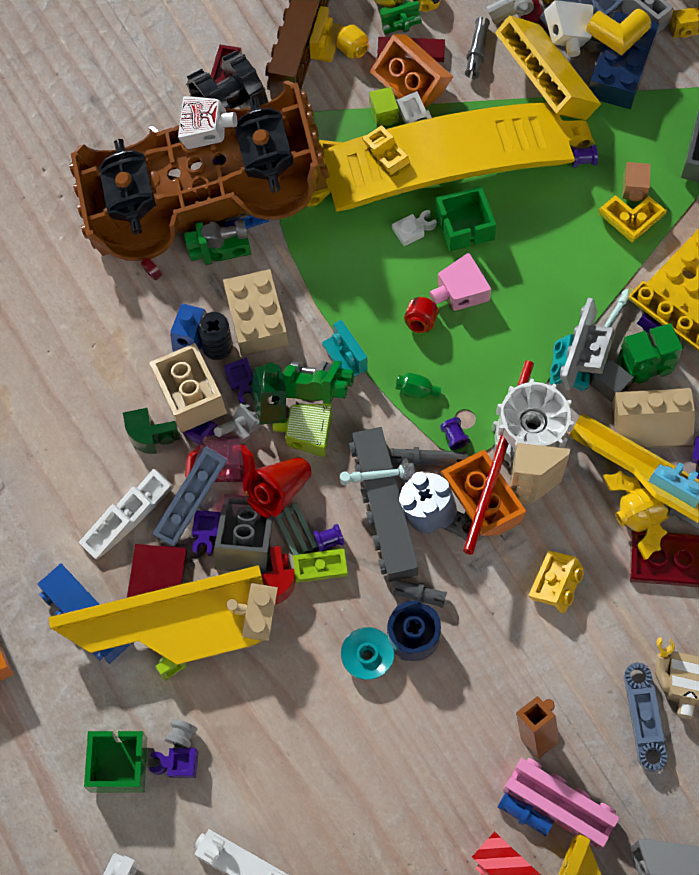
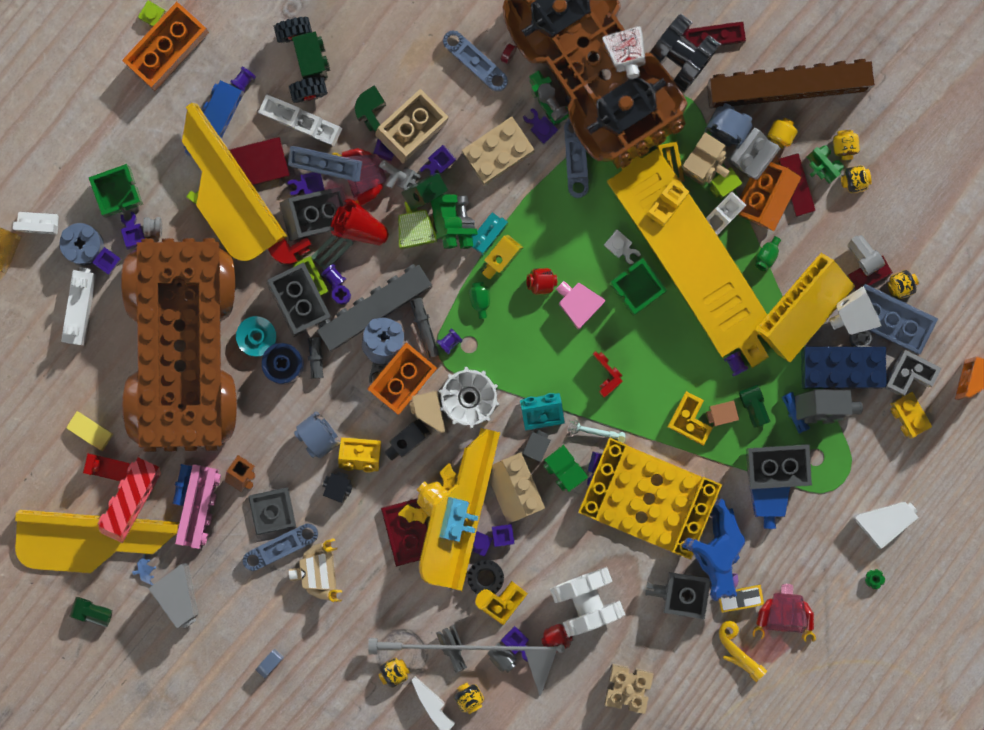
camera: 70 degrees right, 20 degrees up
blue torso [170,304,206,352] -> none
black piece [198,312,233,360] -> none
tan plate [227,583,278,642] -> none
yellow bracket [309,6,342,62] -> none
light aqua piece [340,458,415,485] -> none
red piece [463,360,534,555] -> none
dark grey pin [465,17,490,79] -> none
light grey bracket [560,298,615,391] -> none
yellow brick [586,9,651,56] -> none
none -> sand blue brick [60,223,104,266]
none -> dark purple tile [93,247,122,275]
none -> dark orange piece [121,238,237,452]
none -> dark purple bush [230,66,256,93]
none -> dark grey tile [248,487,297,535]
none -> dark grey slope [266,263,331,337]
none -> brick [274,17,331,103]
none -> sand blue brick [294,411,341,458]
none -> black brick [322,471,353,503]
none -> dark purple bush [332,285,351,305]
none -> black torso [385,419,432,461]
none -> sand blue plate [443,30,508,92]
none -> yellow torso [481,235,524,279]
none -> dark purple plate [523,108,558,145]
none -> sand blue plate [564,119,588,198]
none -> red bracket [592,351,623,398]
none -> tan brick [683,132,730,187]
none -> sand blue brick [705,103,752,149]
none -> light grey bracket [728,127,780,180]
none -> dark green piece [739,385,771,428]
none -> green plant [755,236,781,271]
none -> blue pin [781,392,810,434]
none -> dark grey brick [795,390,863,424]

